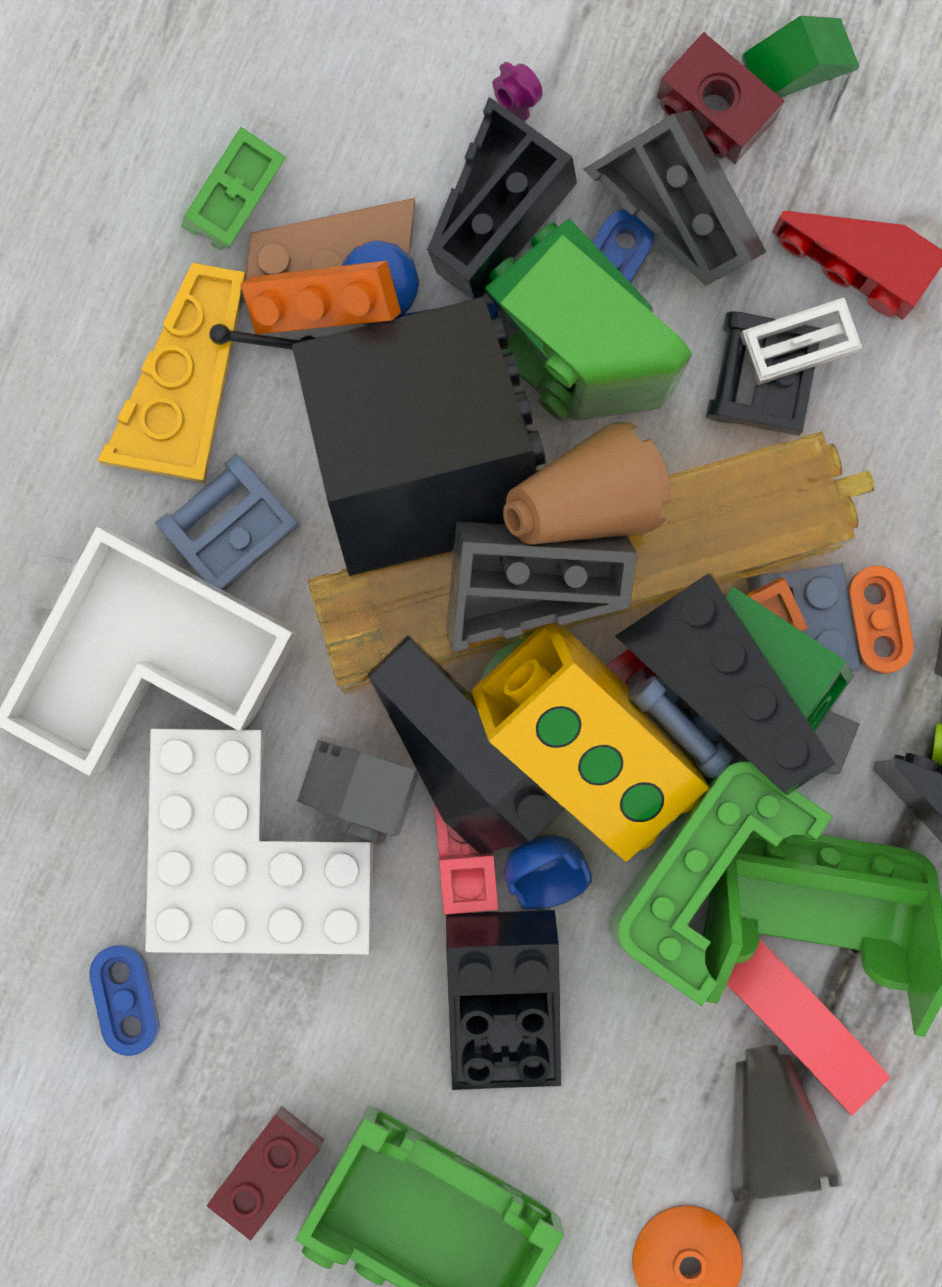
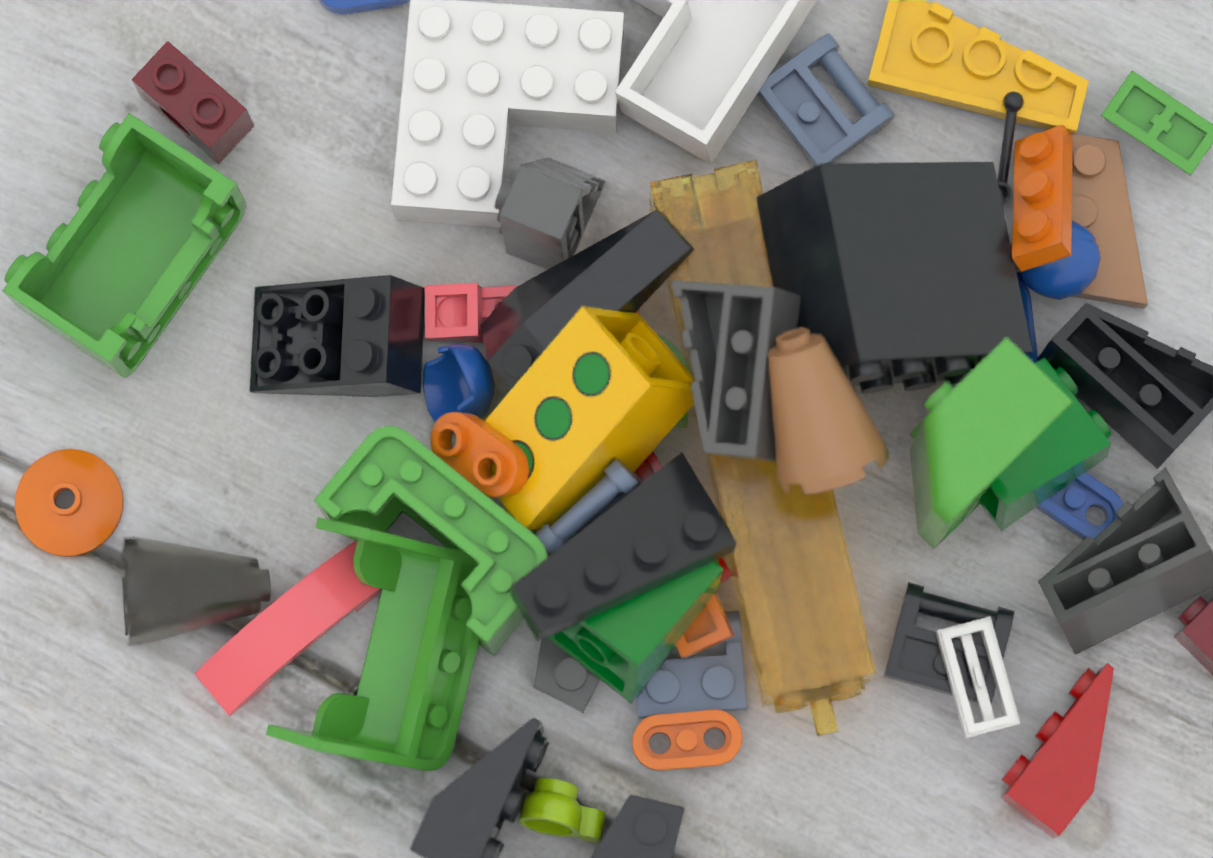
camera: 100 degrees right, 5 degrees down
none -> orange plate [430,412,529,497]

